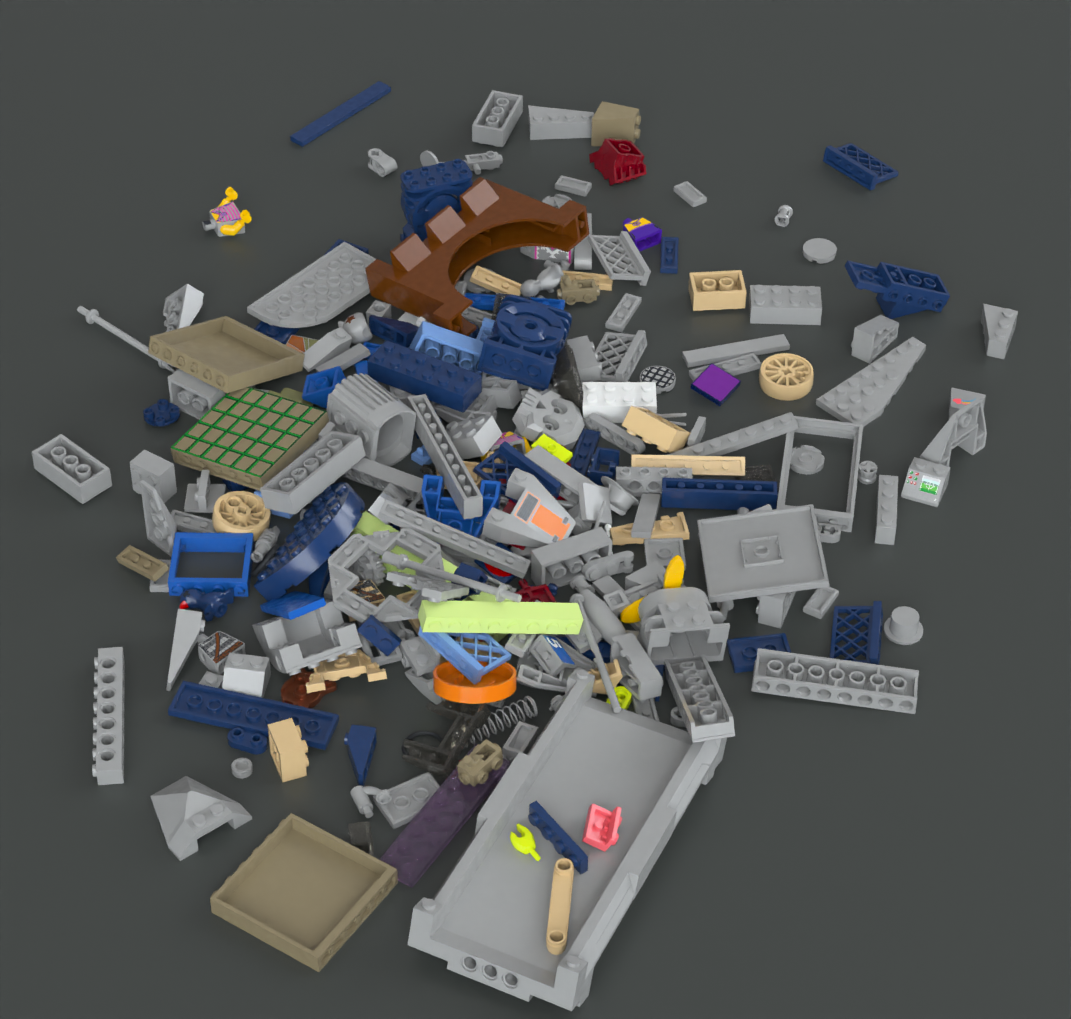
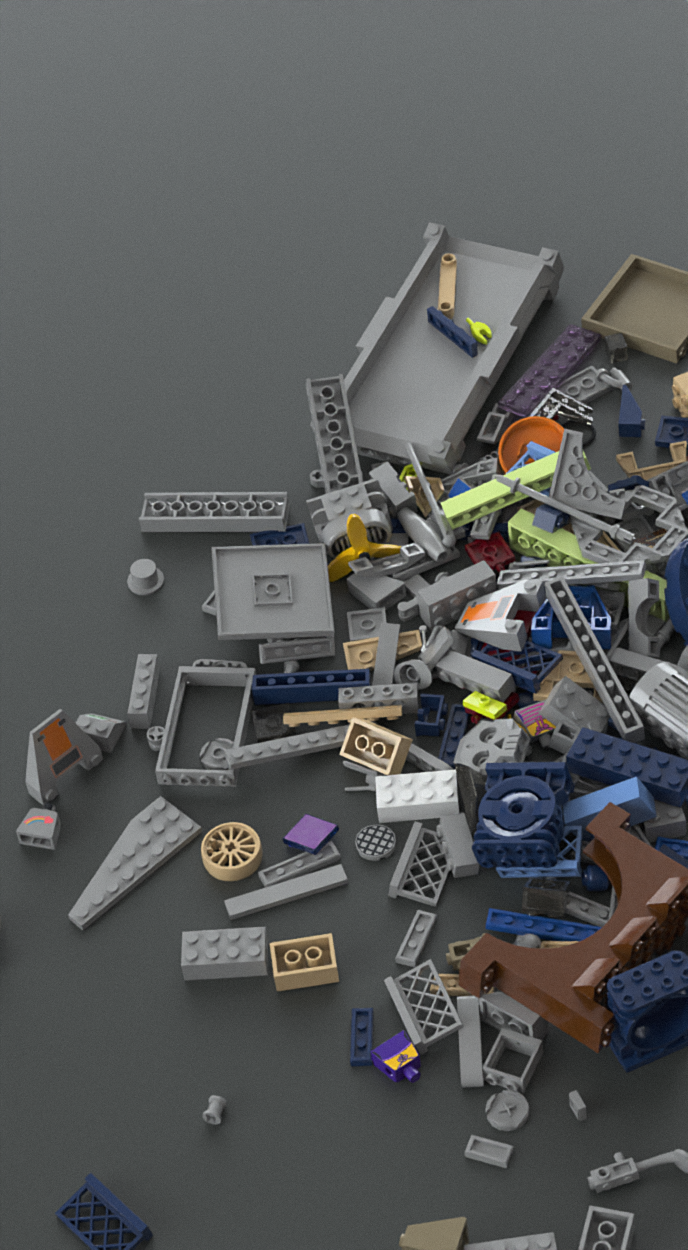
camera: 175 degrees left, 5 degrees up
dark tan brick [457,739,503,787] -> none
coral bracket [582,803,622,852] -> none
dark red slope [589,138,646,185] -> none
light grey tile [674,181,707,207] -> none
light grey tile [687,416,706,447] -> none
light grey tile [802,238,837,264] -> none
dark blue fence [830,601,883,665] -> none
dark blue wedge [845,260,950,319] -> none
light grey wedge [851,315,899,364] -> none

